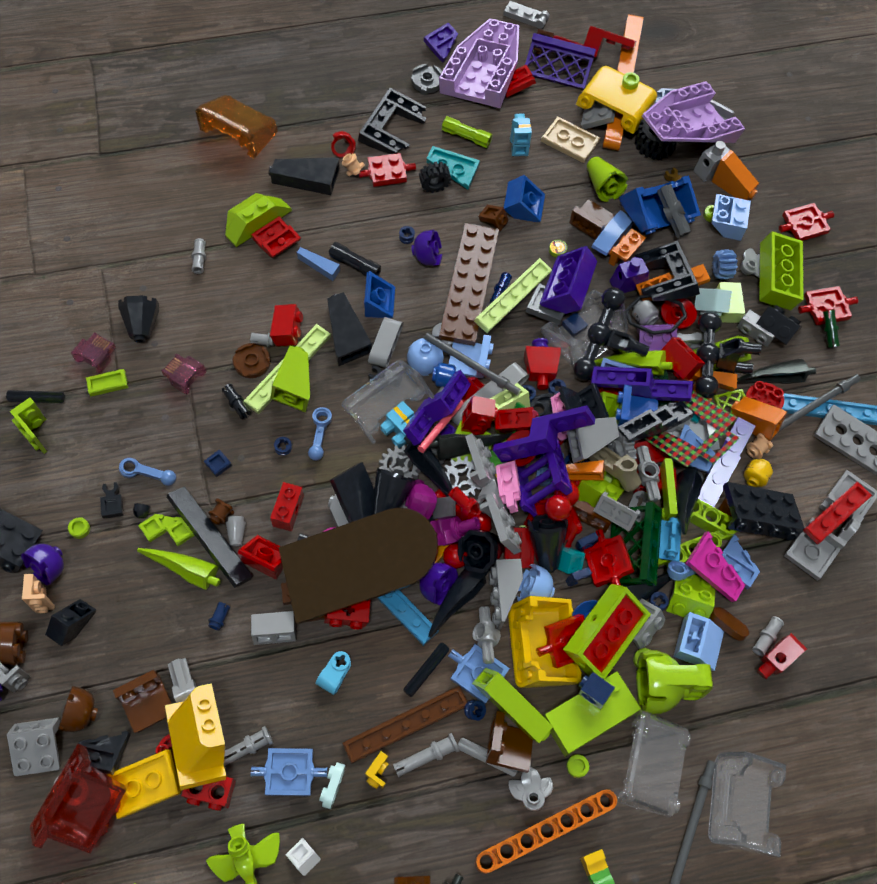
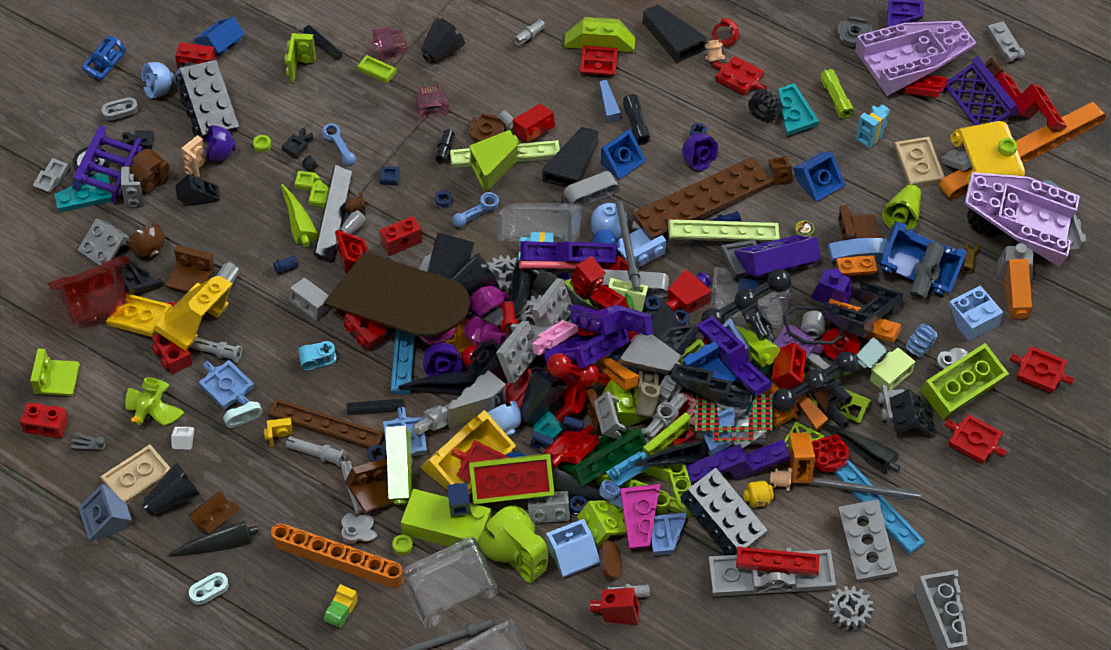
camera: 50 degrees right, 10 degrees down
black wedge [358,88,426,154] -> none
dark green pin [823,310,840,348] -> none

